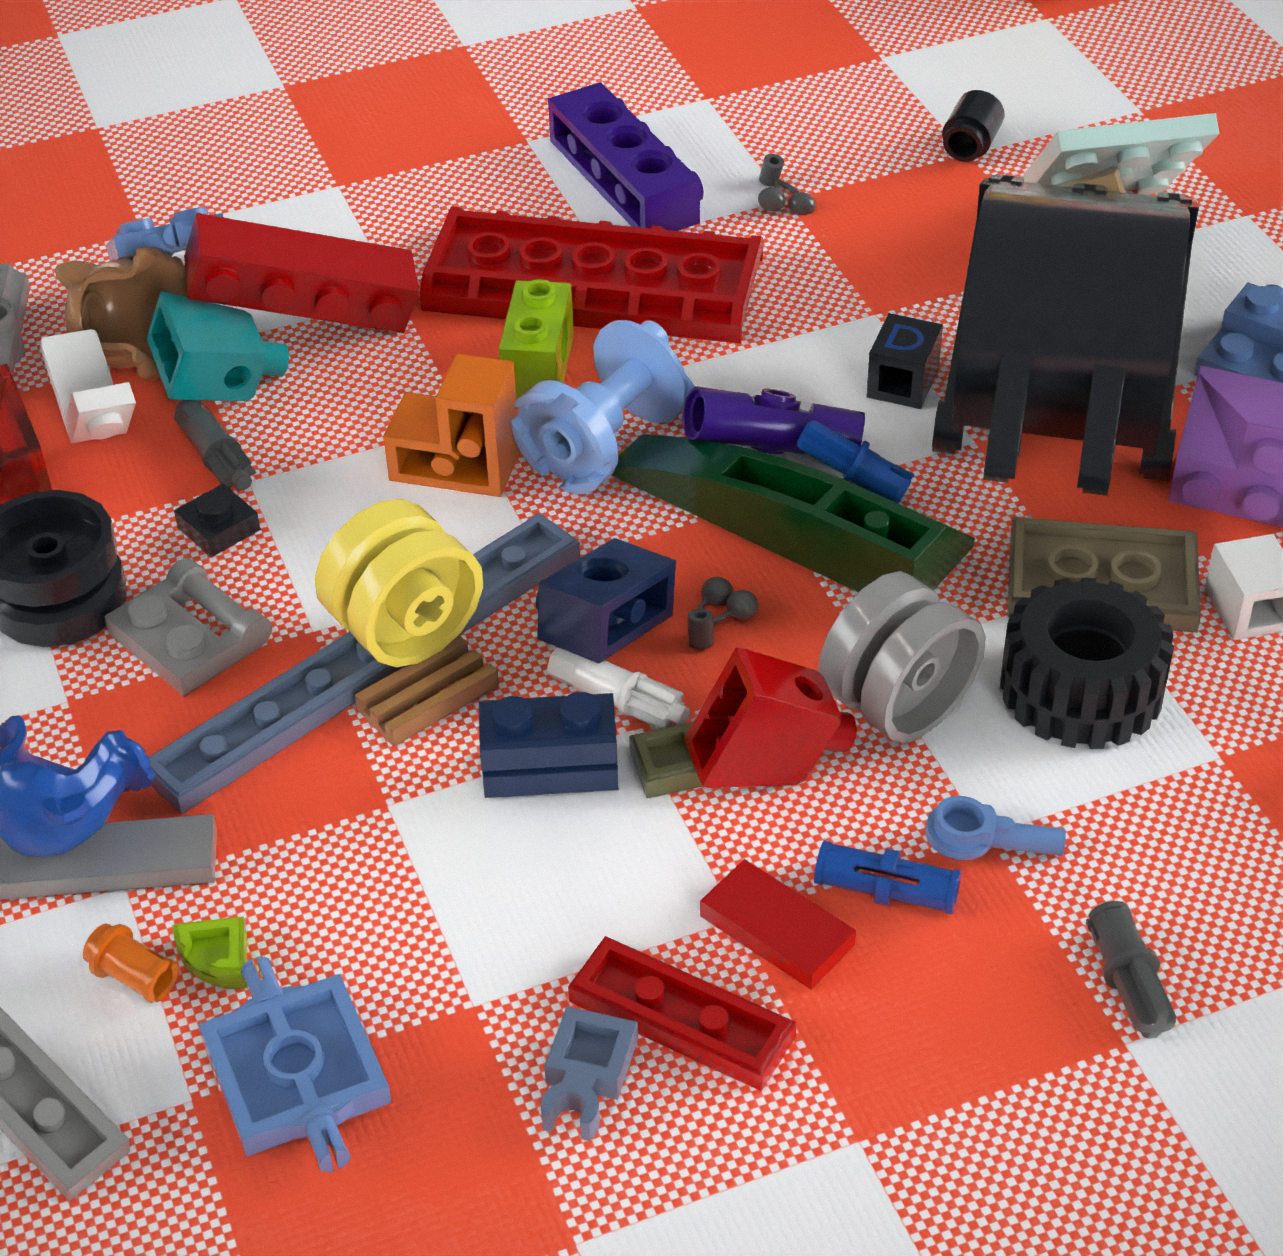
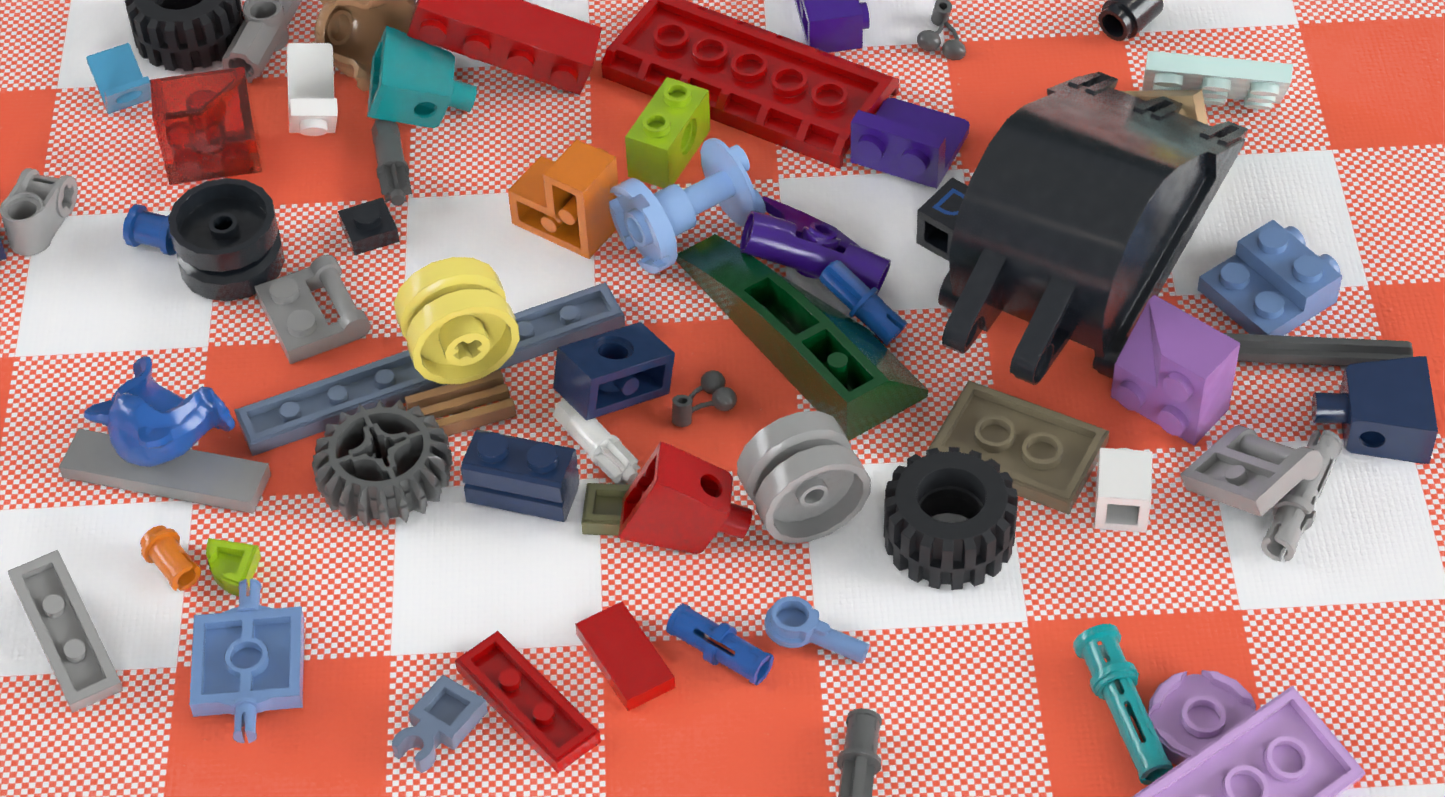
camera: 20 degrees right, 5 degrees up
none -> dark grey gear [312,399,453,528]
none -> dark purple bracket [850,98,970,189]

